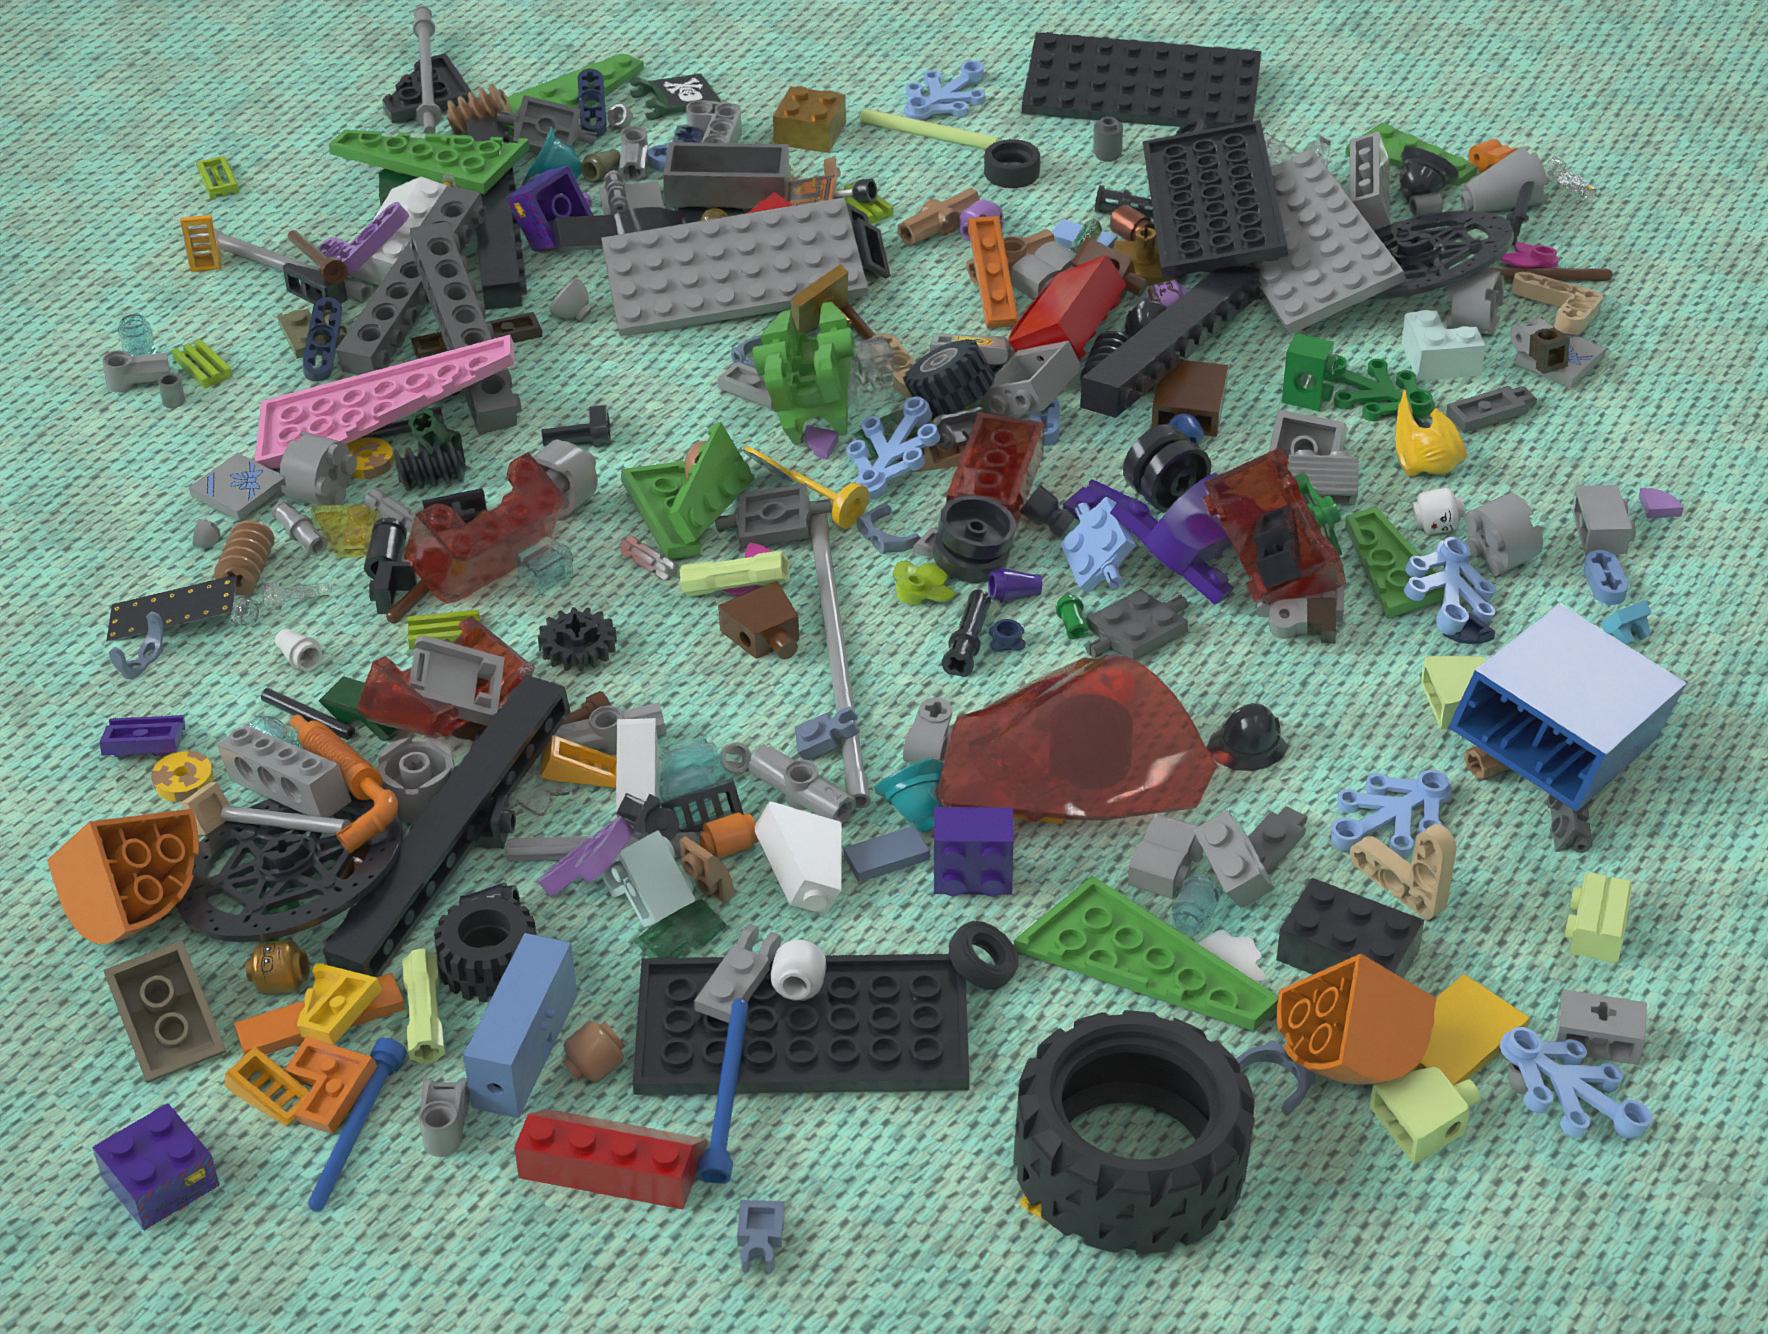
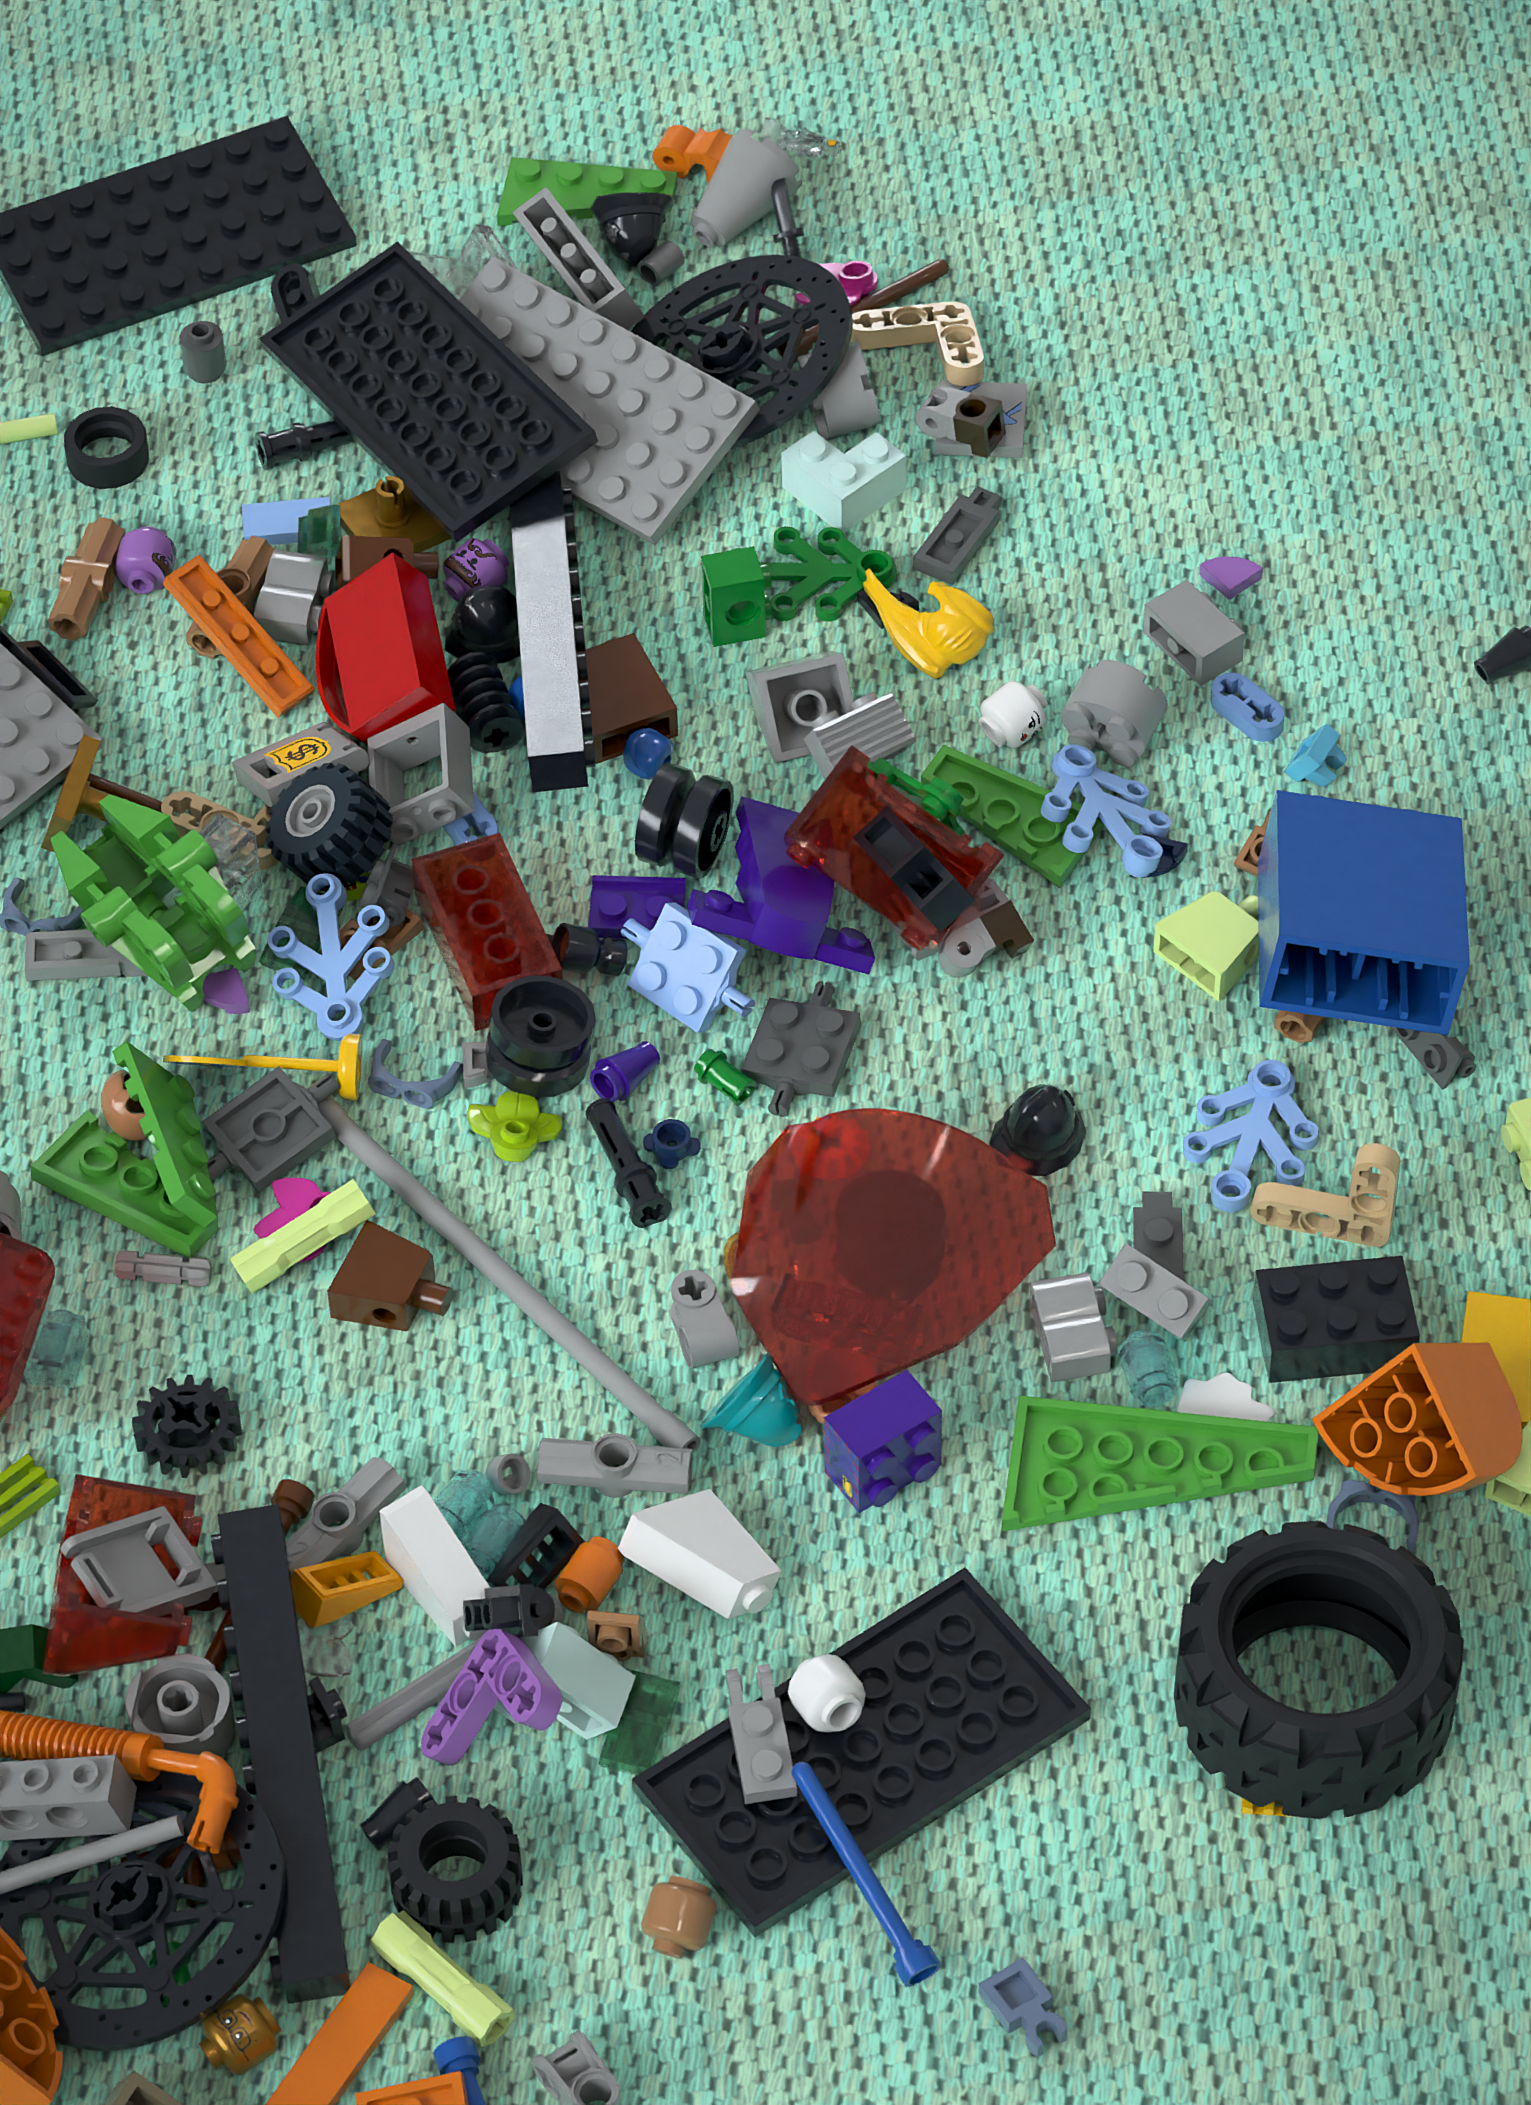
camera: 35 degrees left, 10 degrees up
yellow wing [297,963,382,1045] -> none
medium blue brick [463,933,577,1118] -> none
red slope [514,1109,708,1210] -> none
sand blue plate [795,707,860,760] -> none
sand blue tile [844,825,930,882] -> none
black tyre [948,921,1019,990] -> none
copper brick [1110,205,1155,241] -> none

